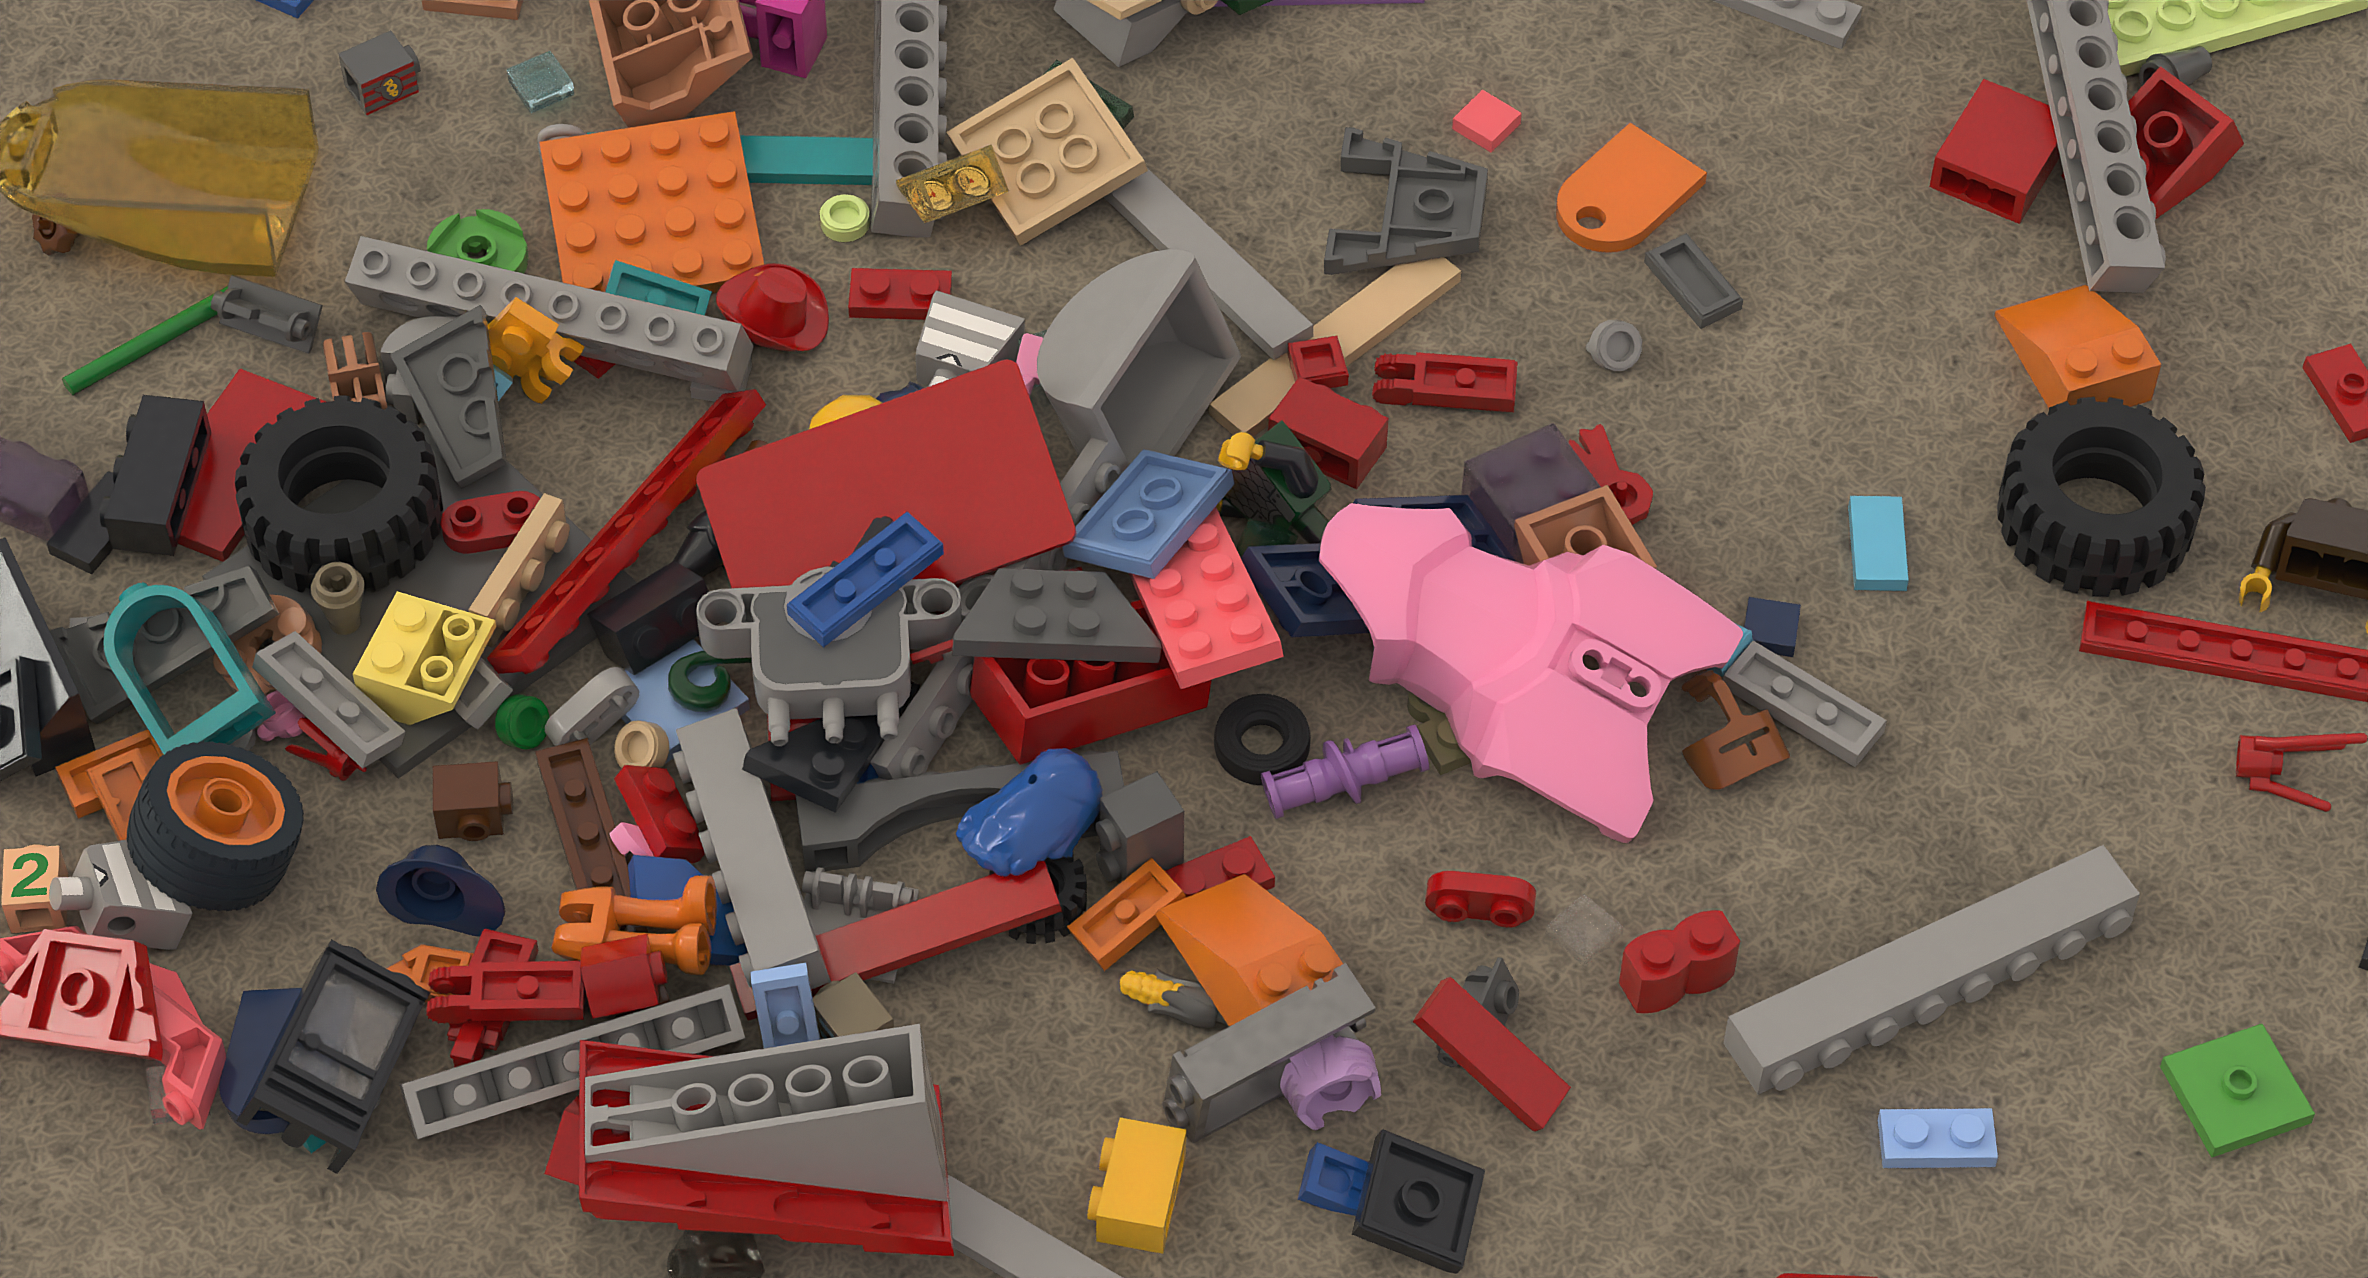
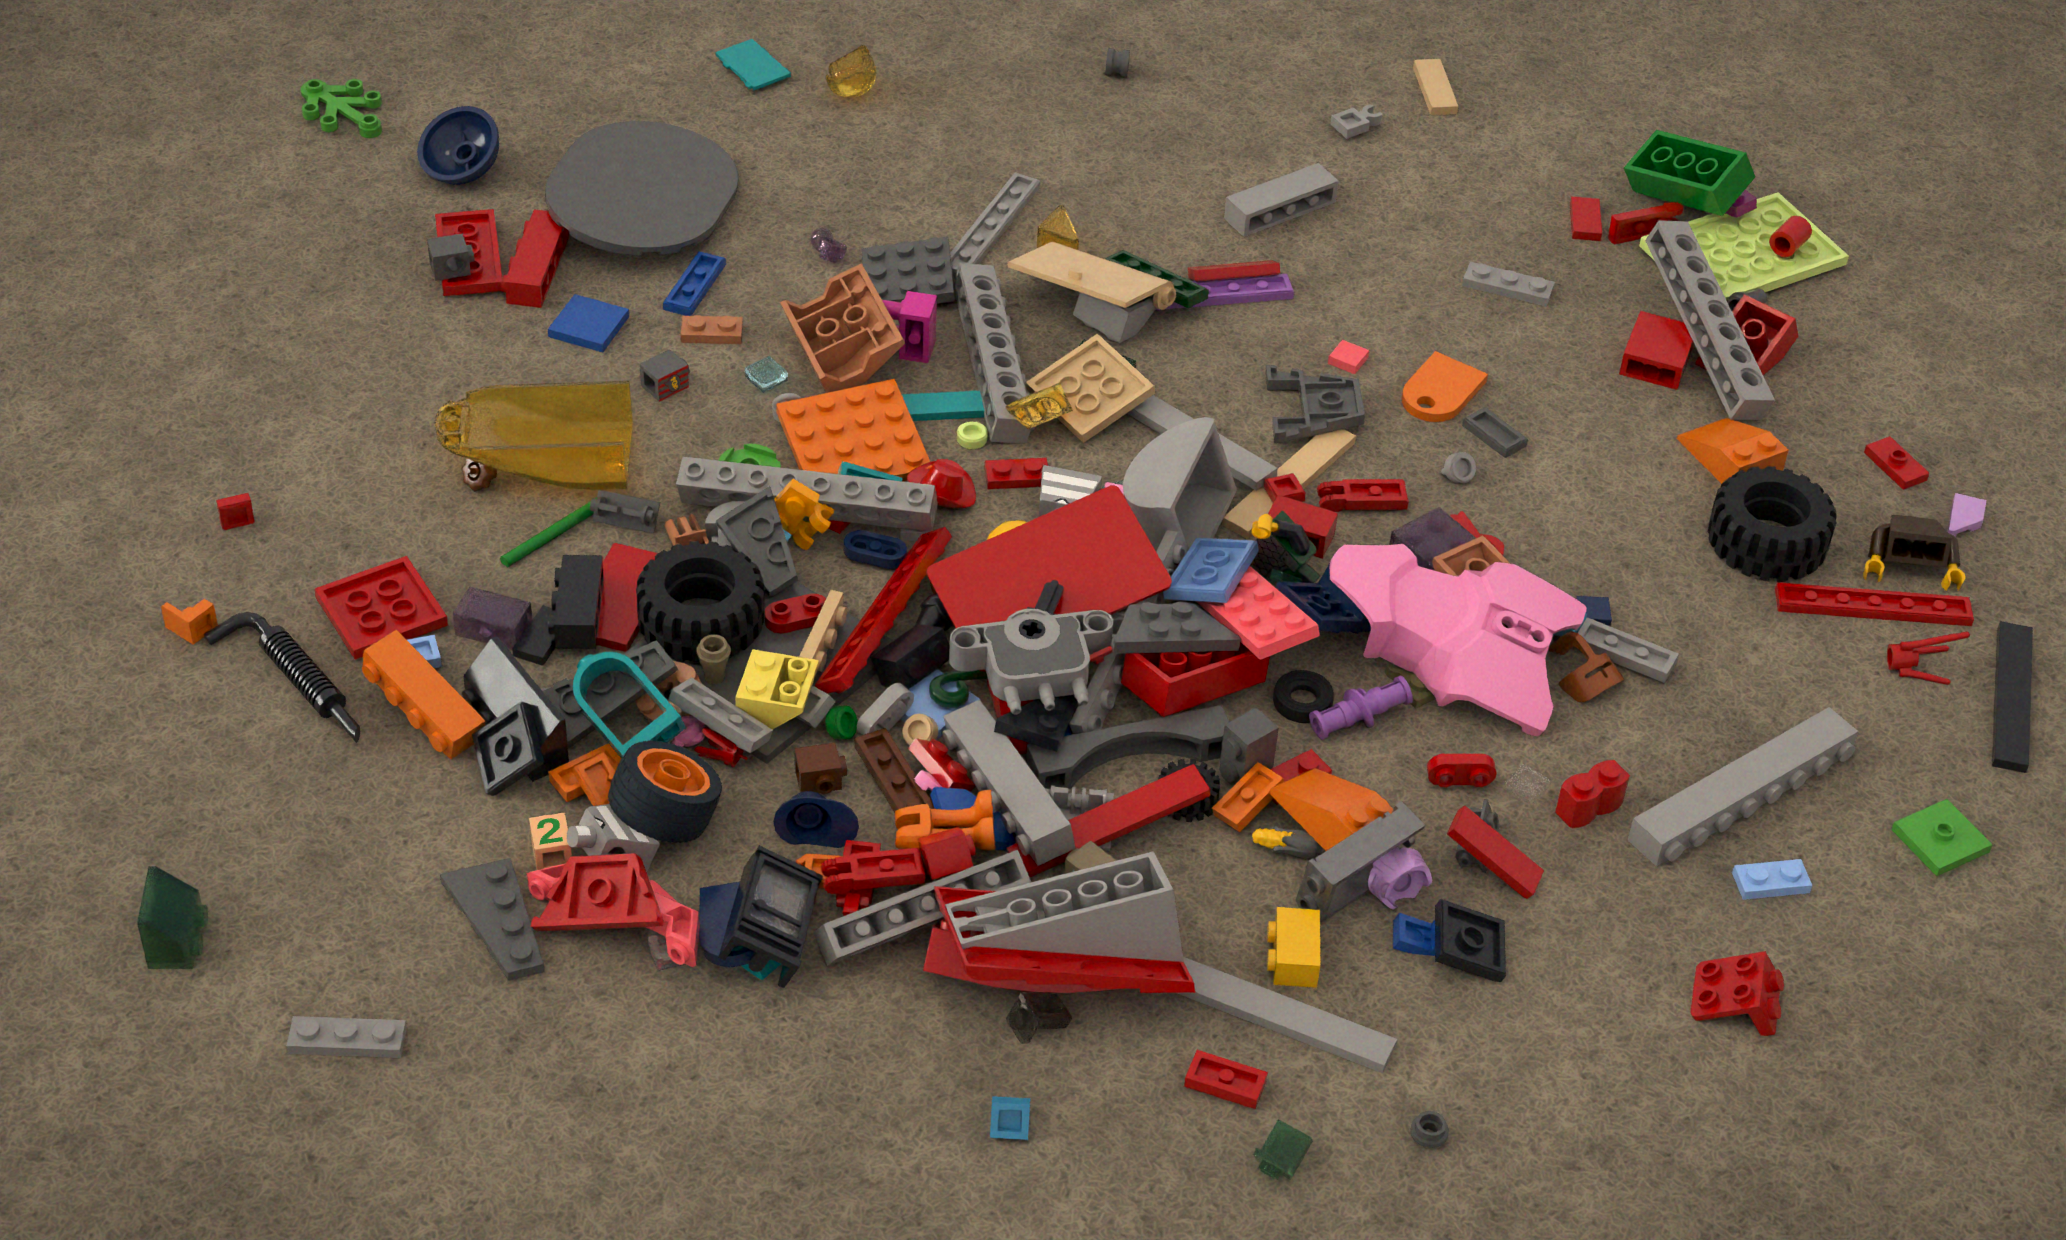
camera: 10 degrees left, 10 degrees down
light blue plate [750,962,820,1048] -> none
blue tile [787,512,944,648] -> none
blue piece [956,748,1103,877] -> none
medium azure tile [1848,496,1909,591] -> none
none -> dark blue plate [844,530,907,569]

